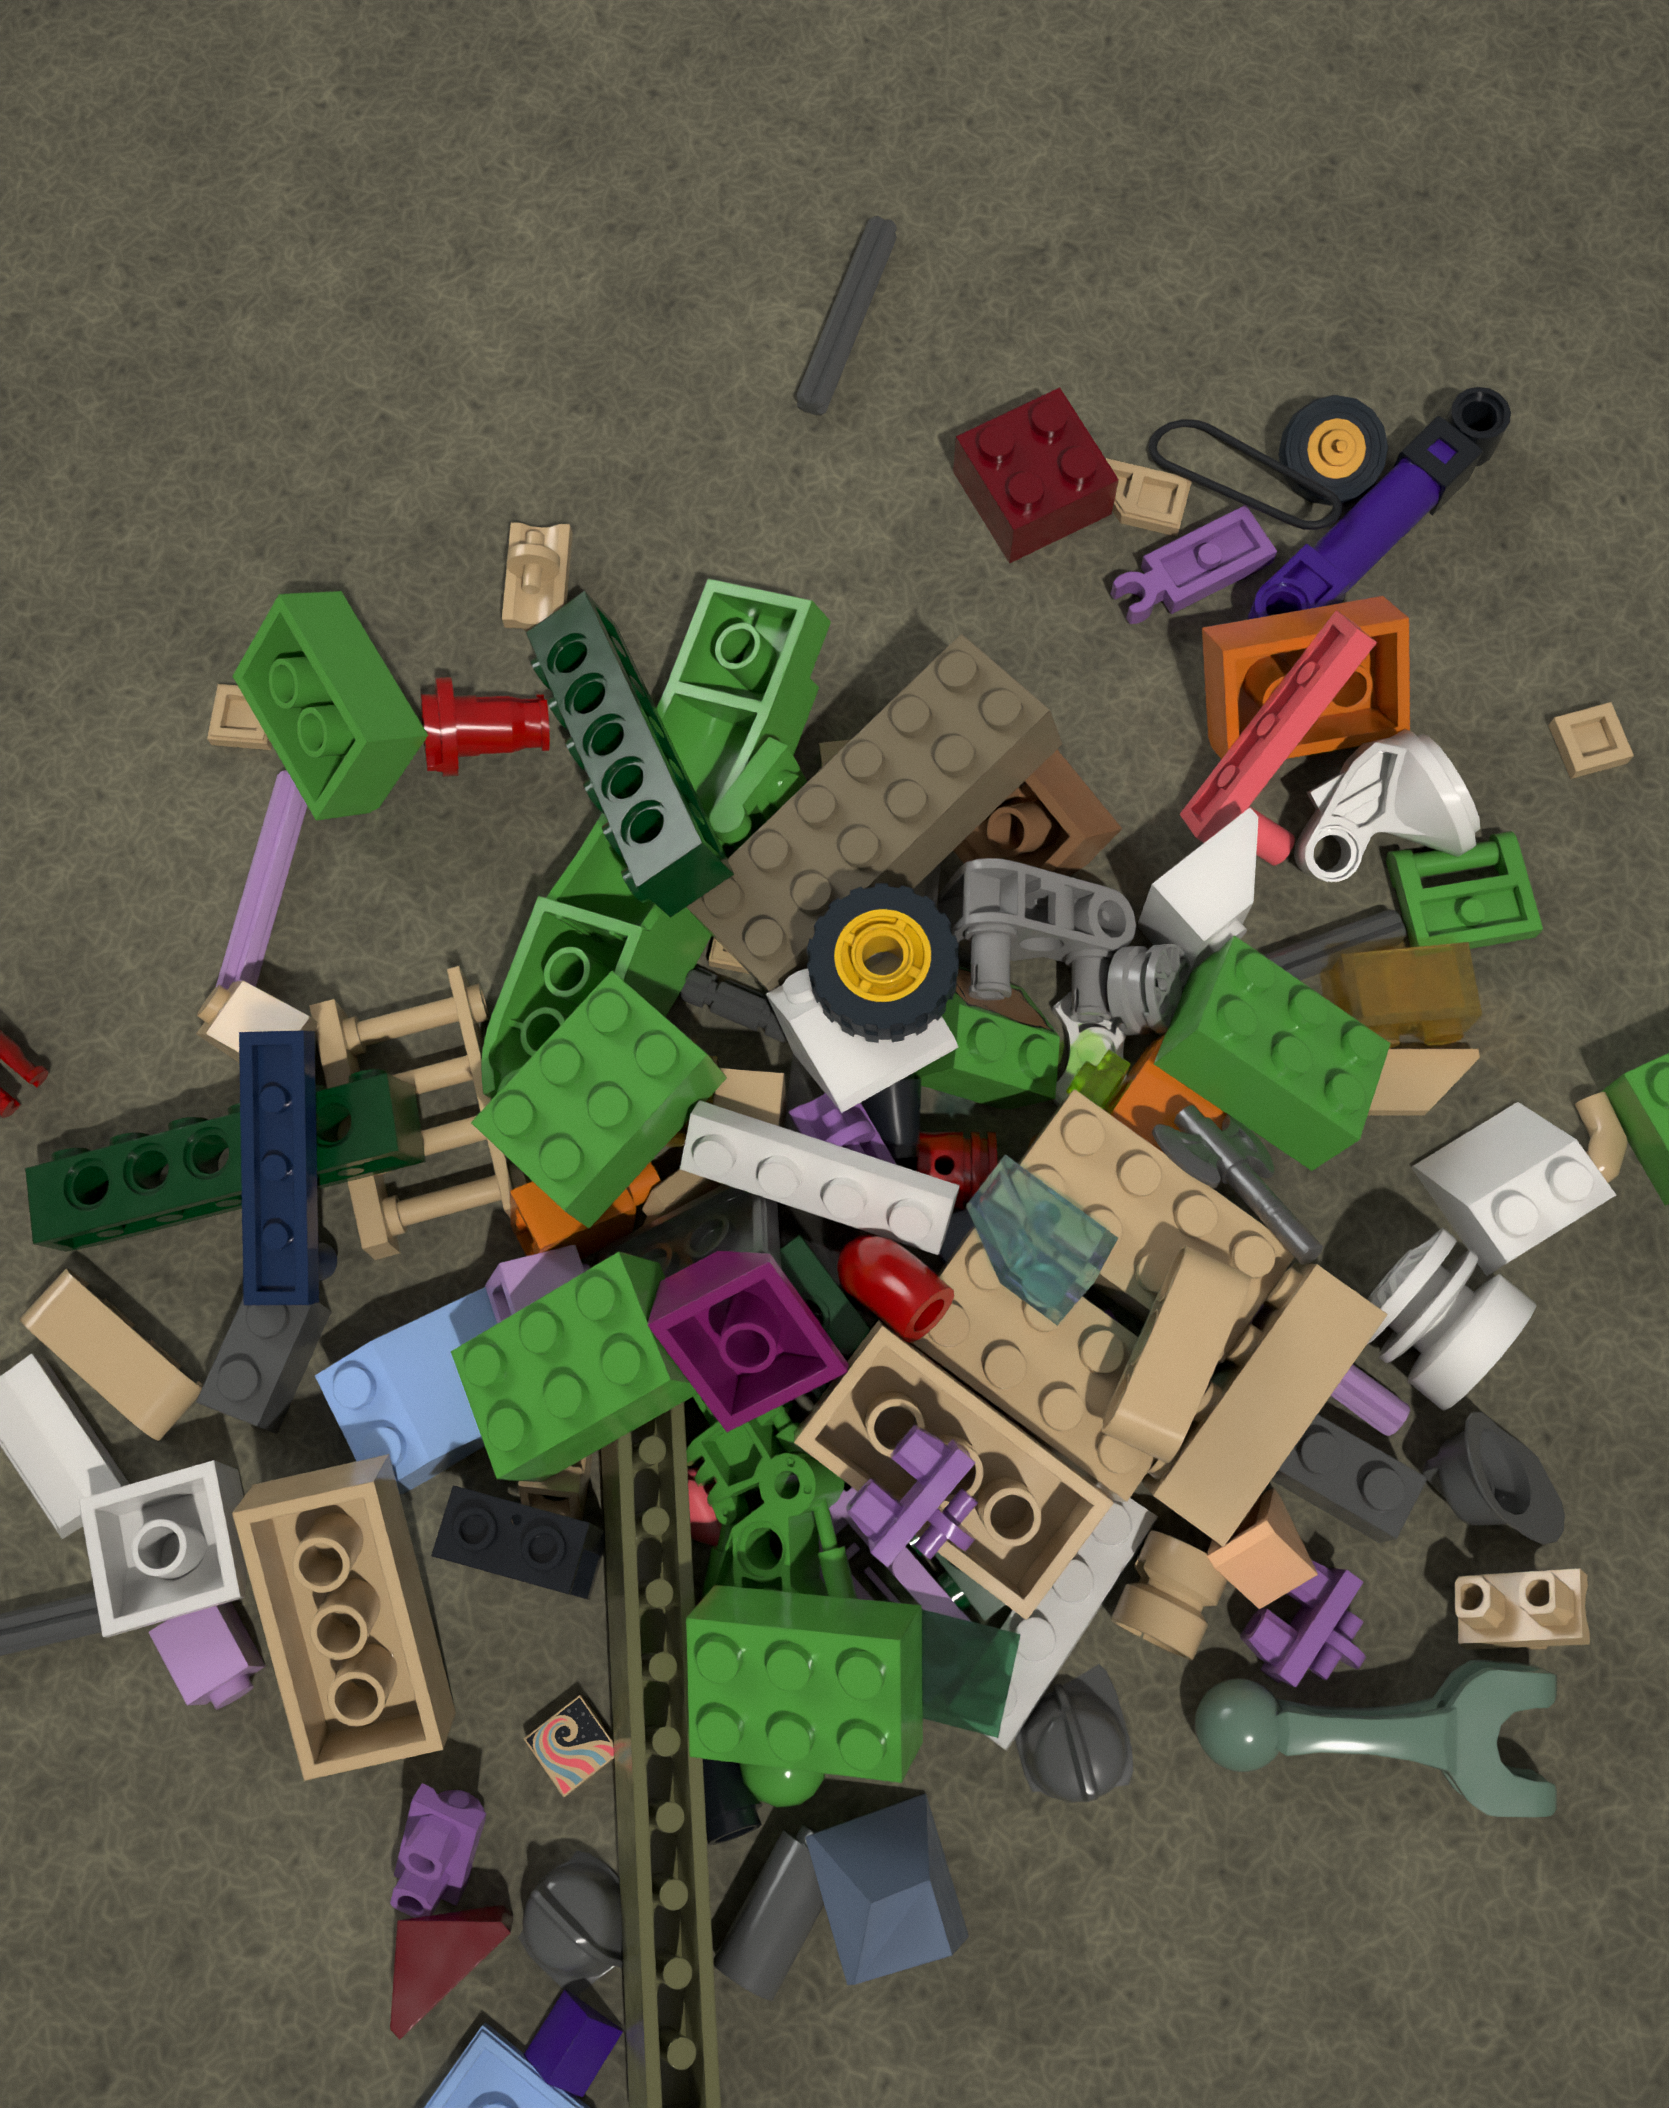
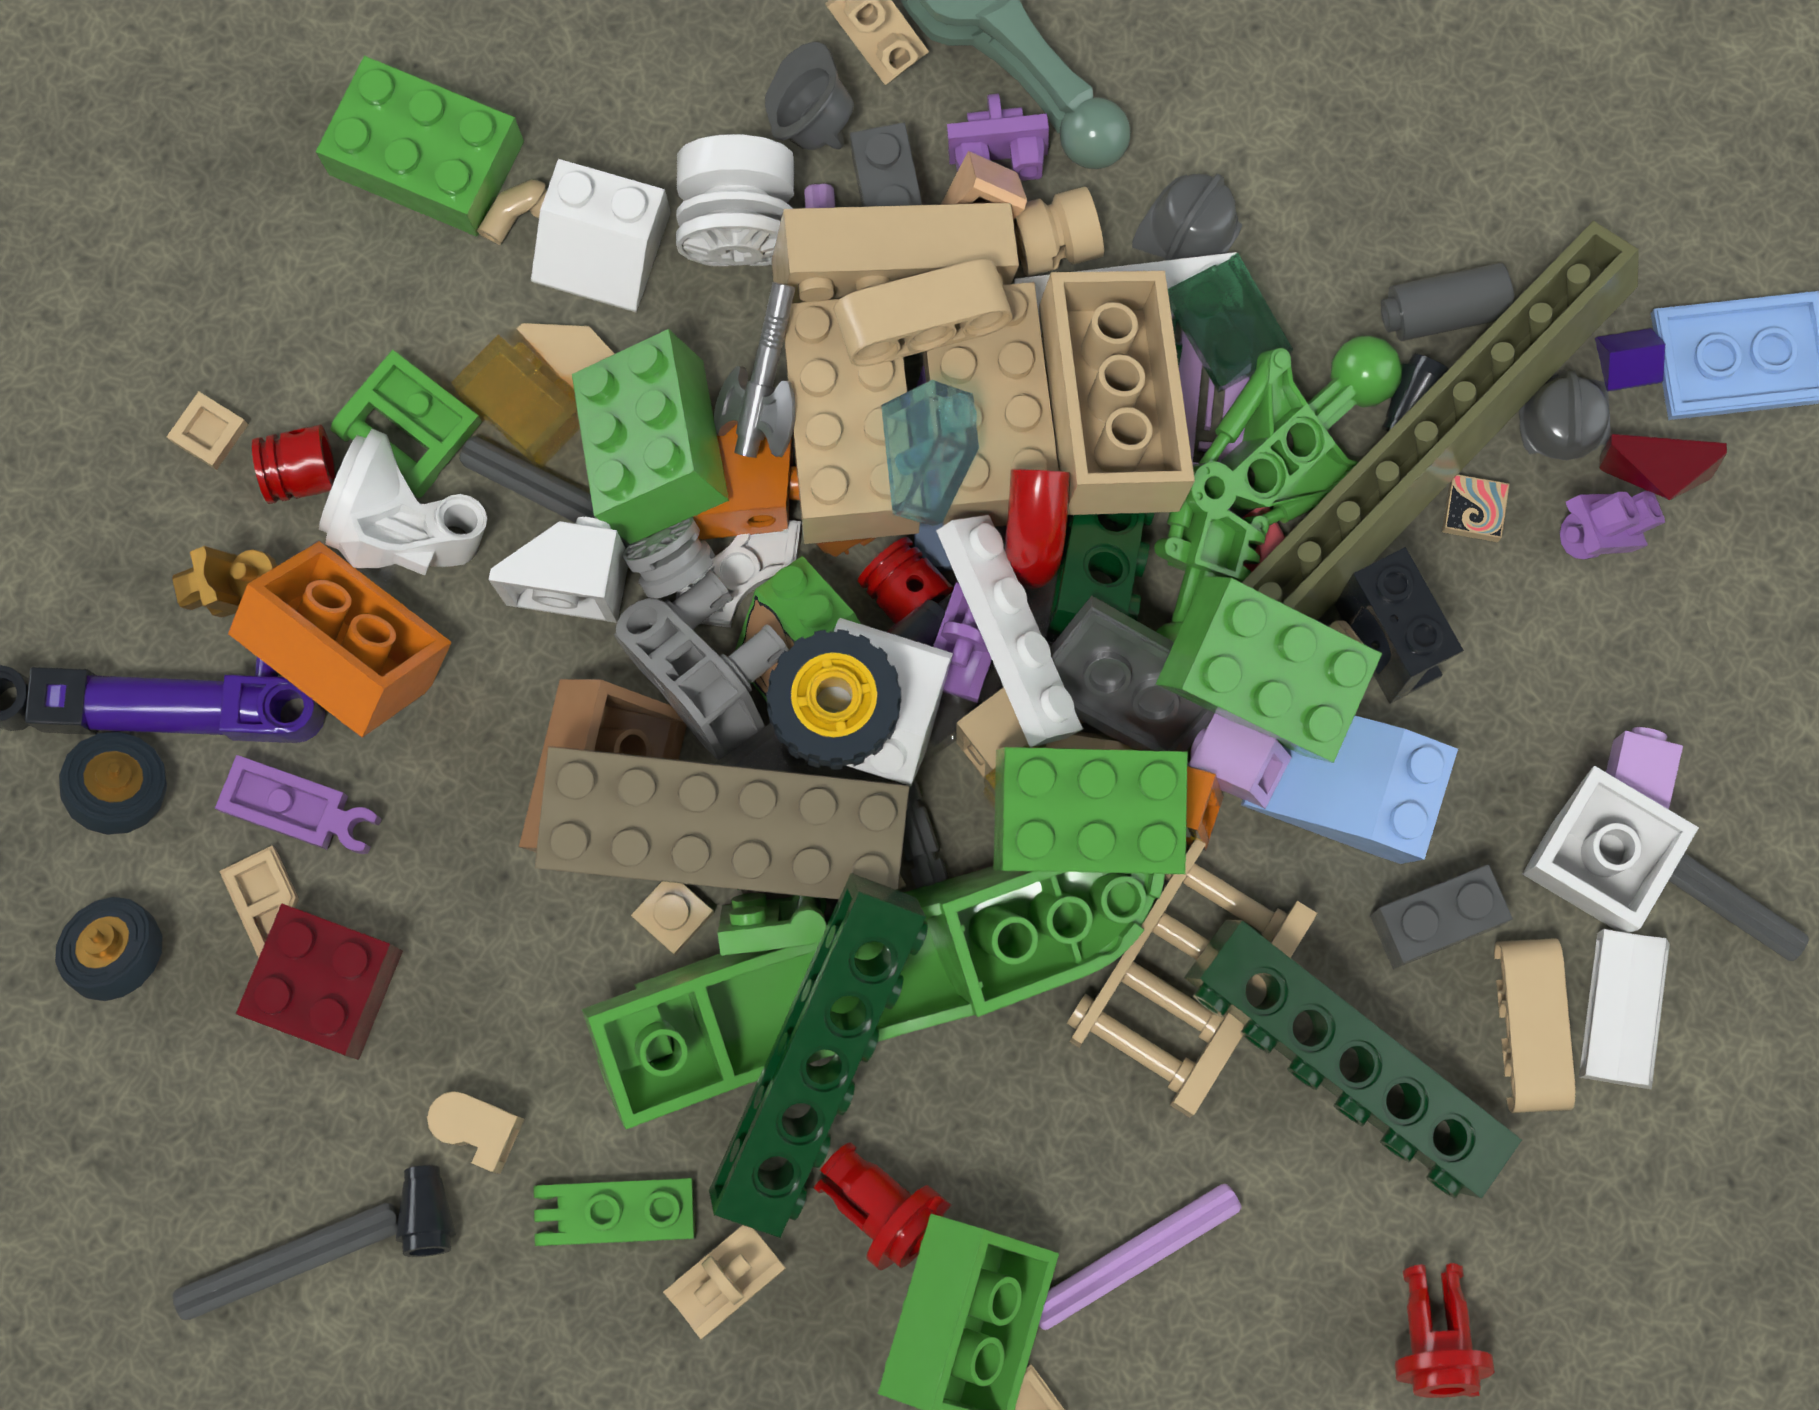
camera: 130 degrees left, 5 degrees up
tan slope [196,980,321,1062] -> none
tan brick [232,1454,456,1781] -> none
dark blue piece [239,1030,337,1305] -> none
magenta slope [647,1251,849,1432] -> none
bright green brick [686,1585,923,1783] -> none
sand blue slope [805,1794,969,1985] -> none
medium lavender hips [846,1425,978,1567] -> none
clear neon green plate [1066,1049,1131,1109] -> none
black piece [1148,419,1342,530] -> none
coral piece [1180,610,1377,866] -> none
none -> black wheel [55,897,163,1001]
none -> pearl gold hips [172,546,277,618]
none -> red piece [251,424,336,504]
none -> black cone [396,1165,456,1257]
none -> tan leg [427,1092,524,1174]
none -> bright green hinge [534,1178,695,1246]

